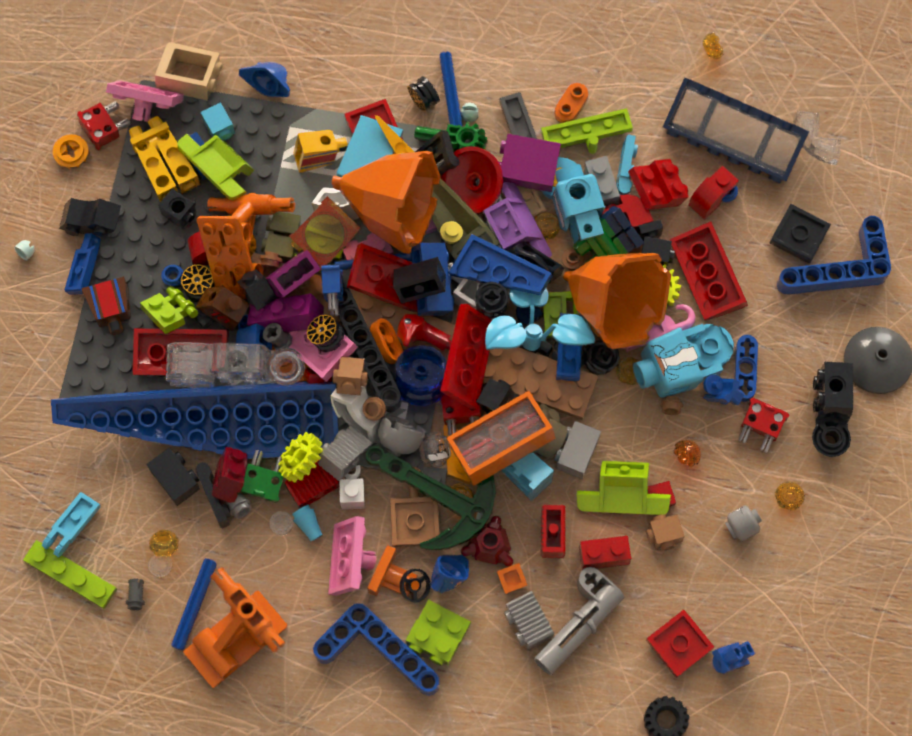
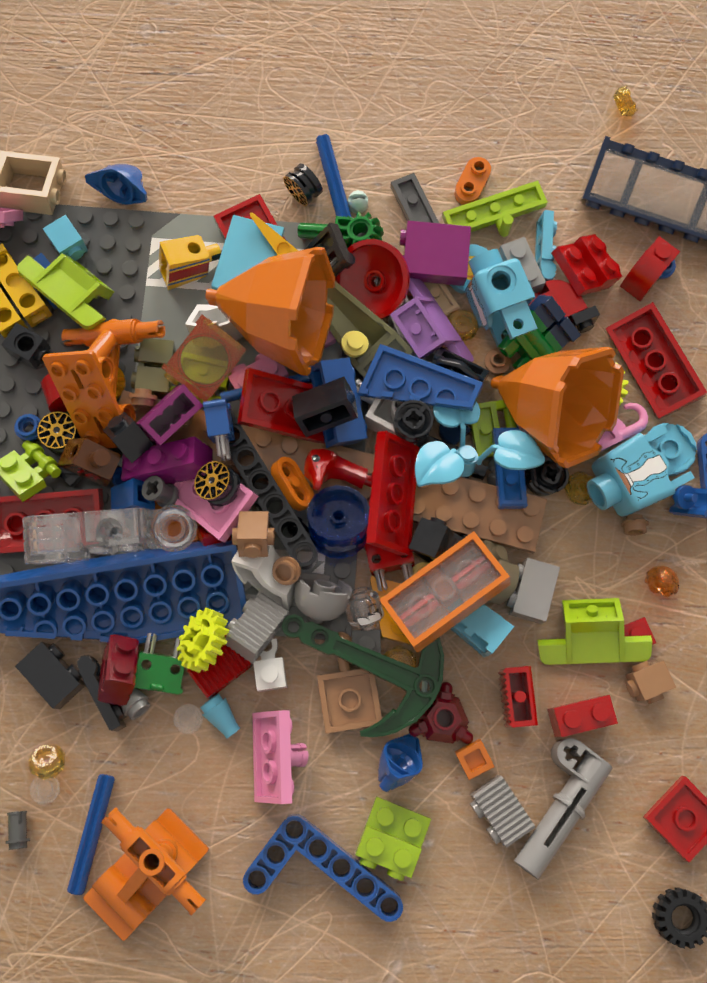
camera: 10 degrees left, 5 degrees up
orange piece [367,545,431,602] -> none
black brick [641,236,675,269] -> none

